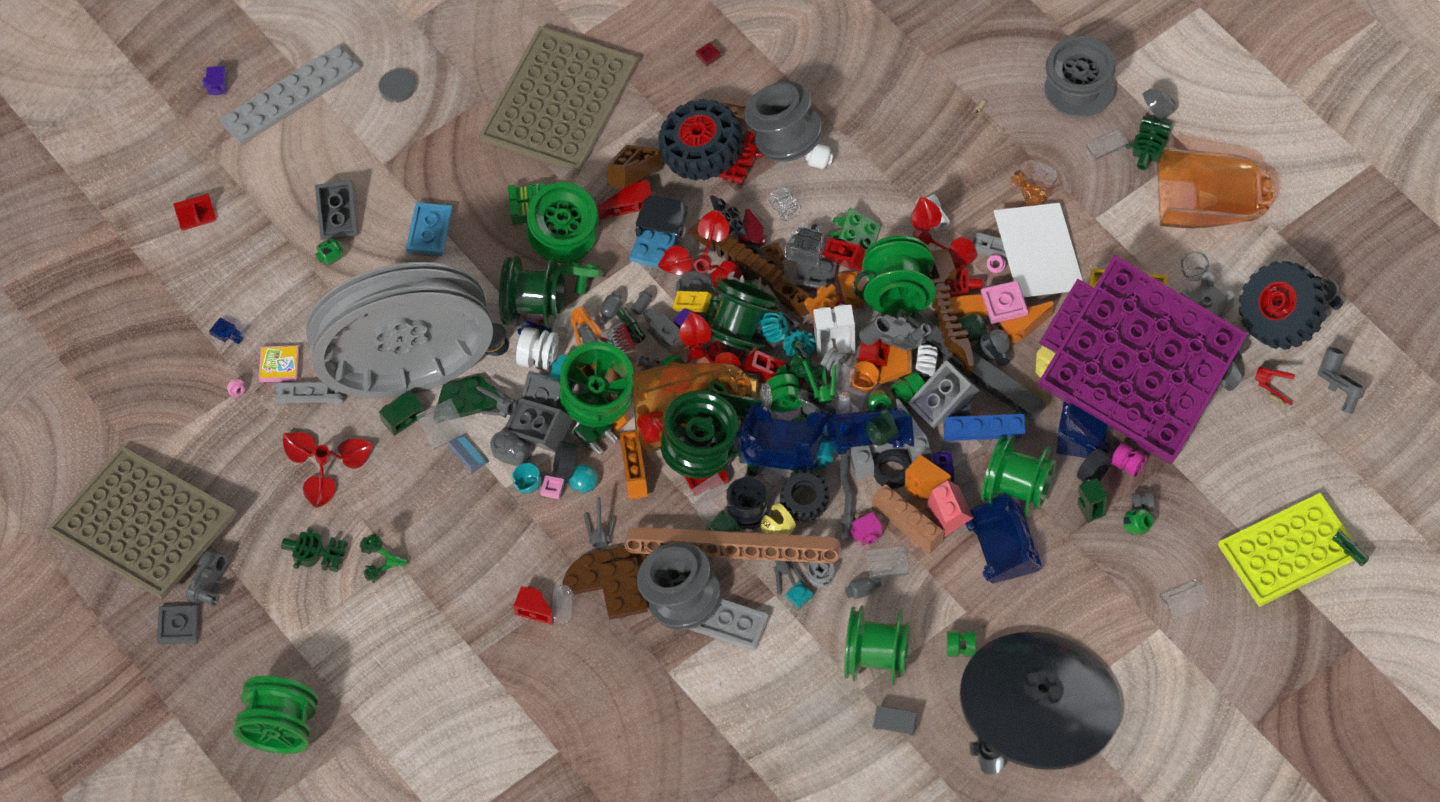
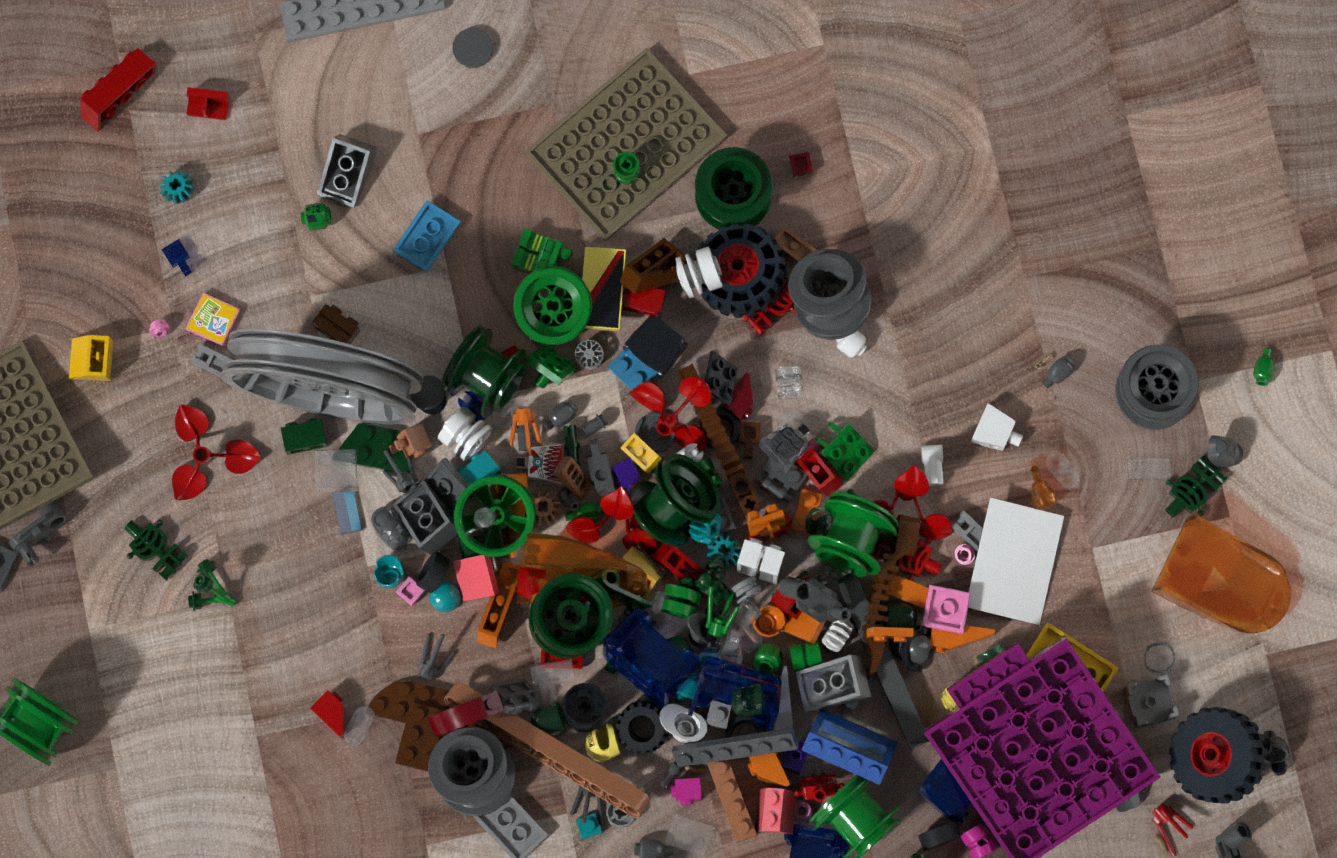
camera: 25 degrees right, 20 degrees up
none -> yellow slope [69,335,113,381]
none -> red wedge [80,48,155,132]
none -> teal gear [159,169,194,204]
none -> nougat brick [389,424,432,459]
none -> dark red arch [427,690,504,737]
none -> coral tile [453,555,499,601]
none -> clear plate [474,508,495,528]
none -> dark grey plate [489,678,542,714]
none -> nougat slope [553,456,592,500]
none -> light grey wheel [575,340,604,370]
none -> tile [582,247,626,331]
none -> green wheel [613,152,640,185]
none -> white piece [660,704,707,743]
none -> dark grey plate [672,728,799,767]
none -> white wheel [675,246,723,298]
none -> dark green wheel [695,147,773,229]
none -> red torso [794,771,845,802]
none -> bright pink plate [794,800,813,821]
none -> orange plate [867,627,914,642]
none -> white torso [971,404,1023,451]
none -> dark grey plant [1042,356,1076,388]
none -> green plant [1253,348,1275,386]

